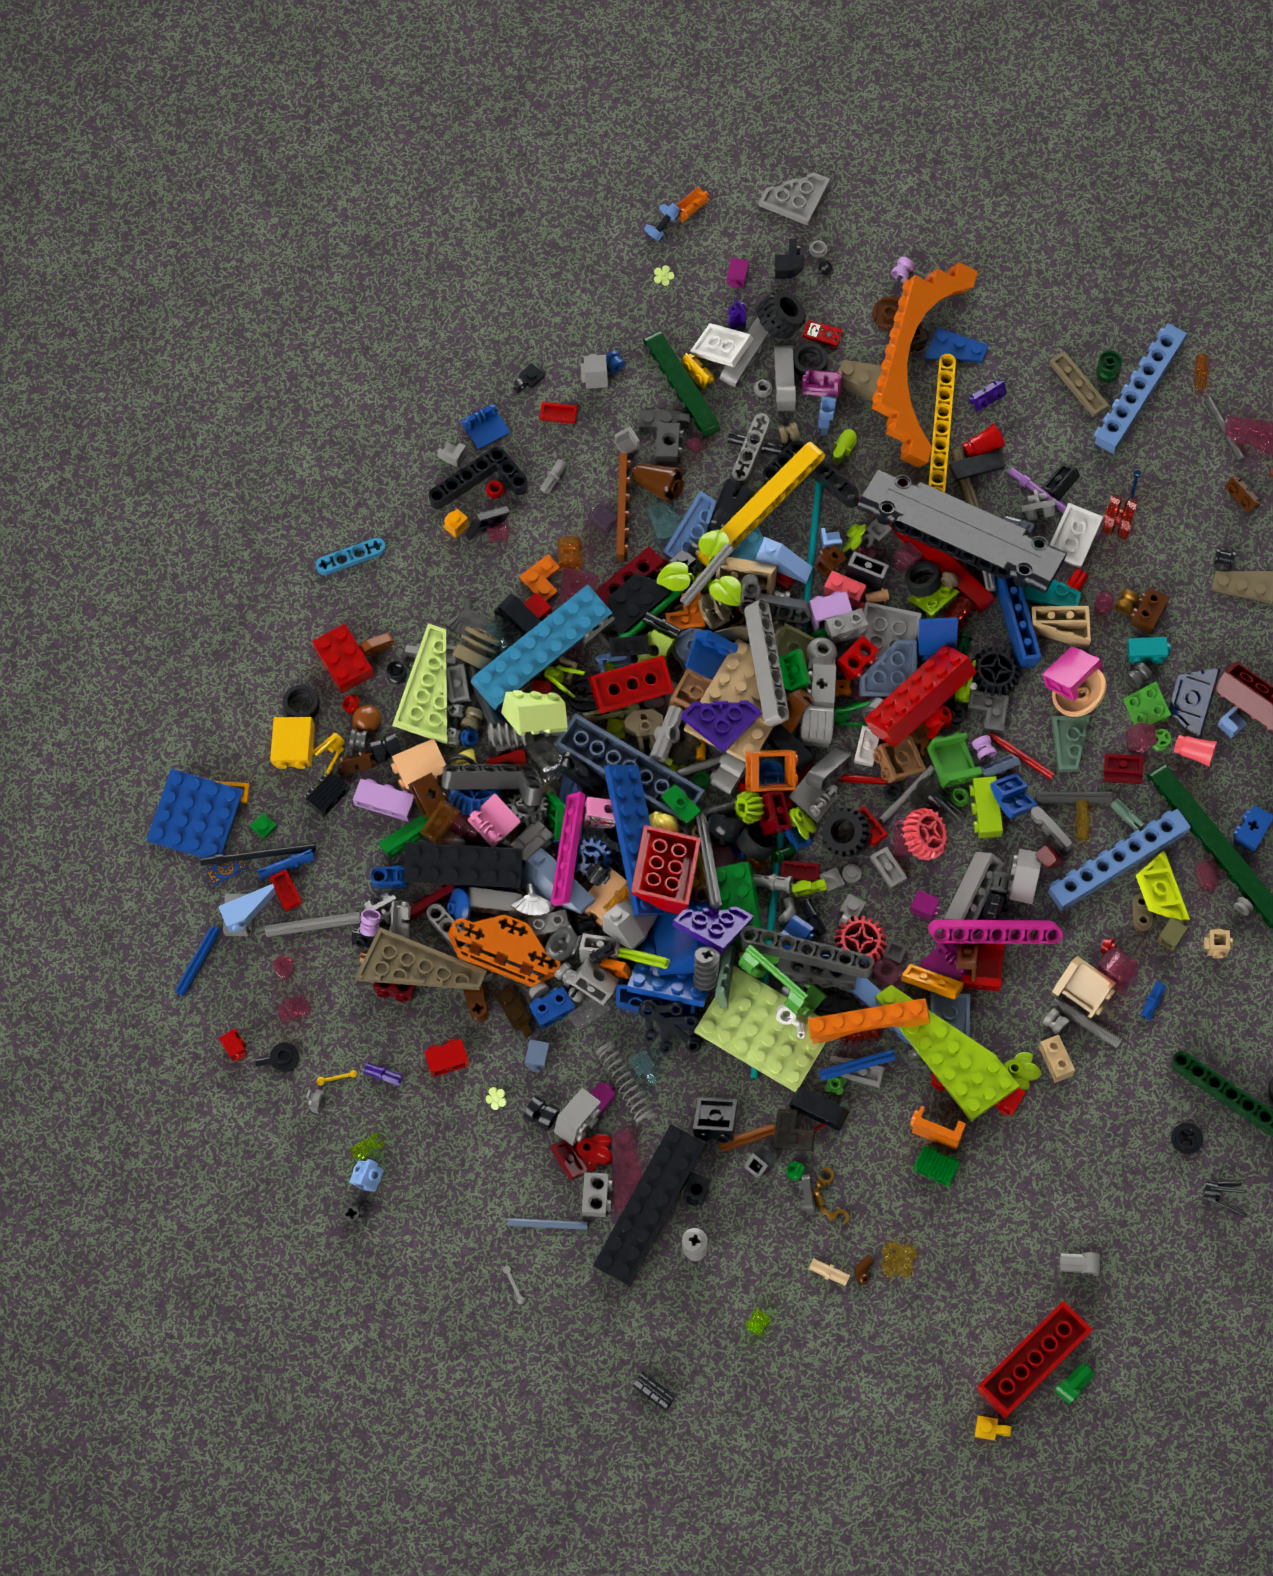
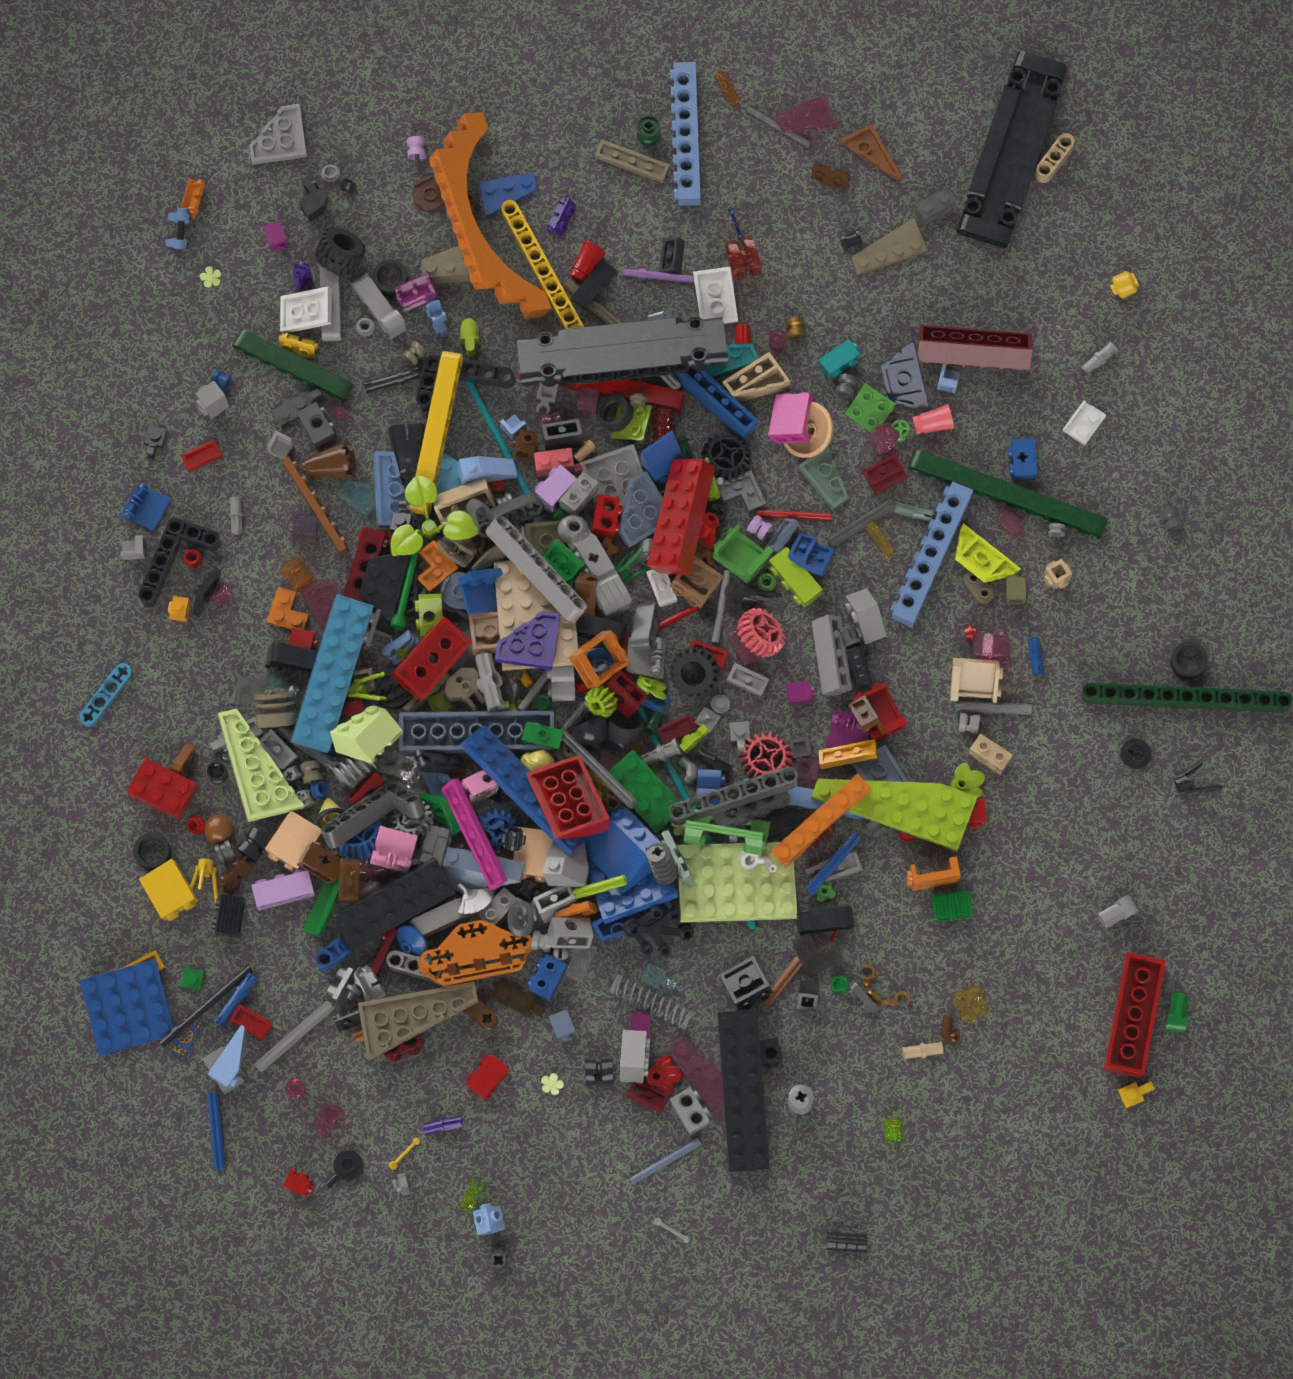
camera: 35 degrees left, 5 degrees up
lavender wheel [360,909,381,936] -> none
light grey tile [529,982,549,1000] -> none
black pin [589,942,616,964] -> none
clear yellow pin [603,882,630,912] -> none
black plate [609,635,649,657] -> none
black pin [642,612,681,639] -> none
dark purple plate [672,907,754,953] -> none
light grey axle [680,544,734,606] -> none
light grey beam [732,413,771,483] -> none
red tile [802,320,843,348] -> none
lime plate [842,523,867,554] -> none
dark pink beam [928,920,1063,944] -> none
light grey hips [1021,489,1057,521] -> none
light grey hinge [1031,806,1072,852] -> none
dark red slope [1035,845,1066,869] -> none
reddish brown brick [1130,588,1170,635] -> none

